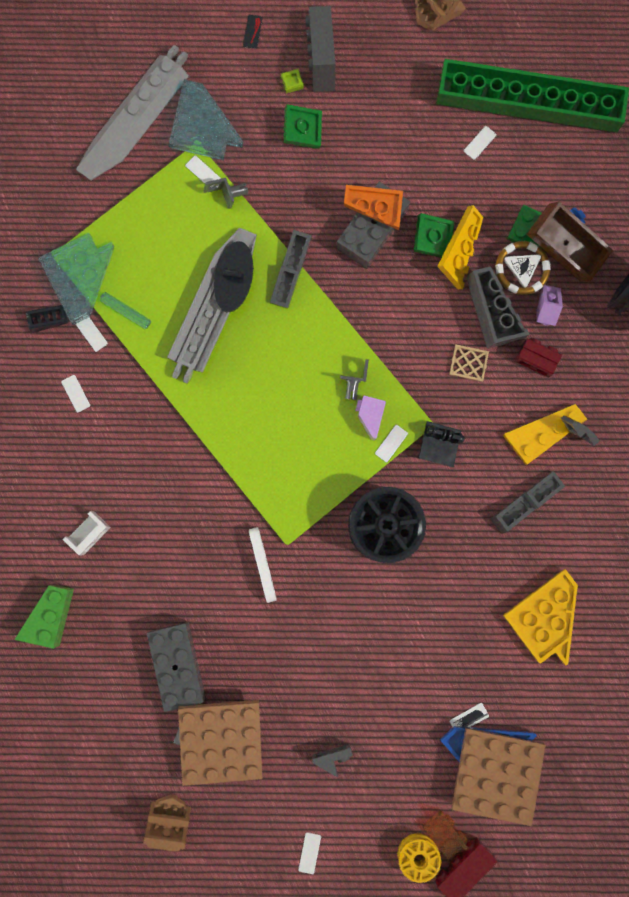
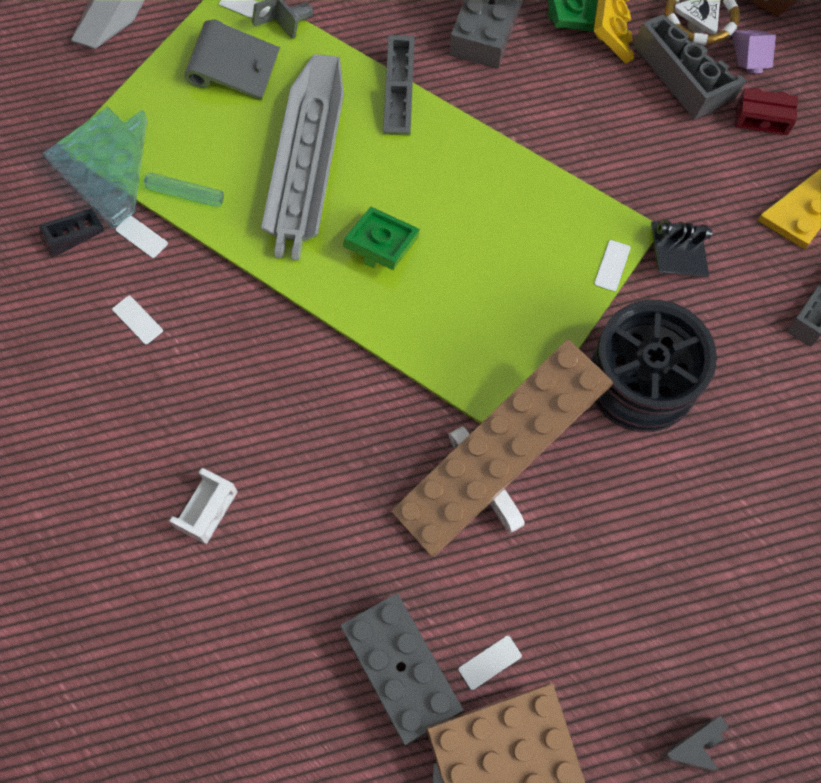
camera: 15 degrees left, 15 degrees down
bright green wedge [15,584,74,648] -> none
black shield [214,241,254,312] -> none
dark grey bracket [340,359,369,400] -> none
lavender slope [355,395,386,441] -> none
tan window [449,345,489,382] -> none
none -> dark grey door [184,20,280,101]
none -> green hinge [343,206,420,270]
none -> medium nougat plate [392,339,613,557]
none -> white sticker [458,636,522,690]

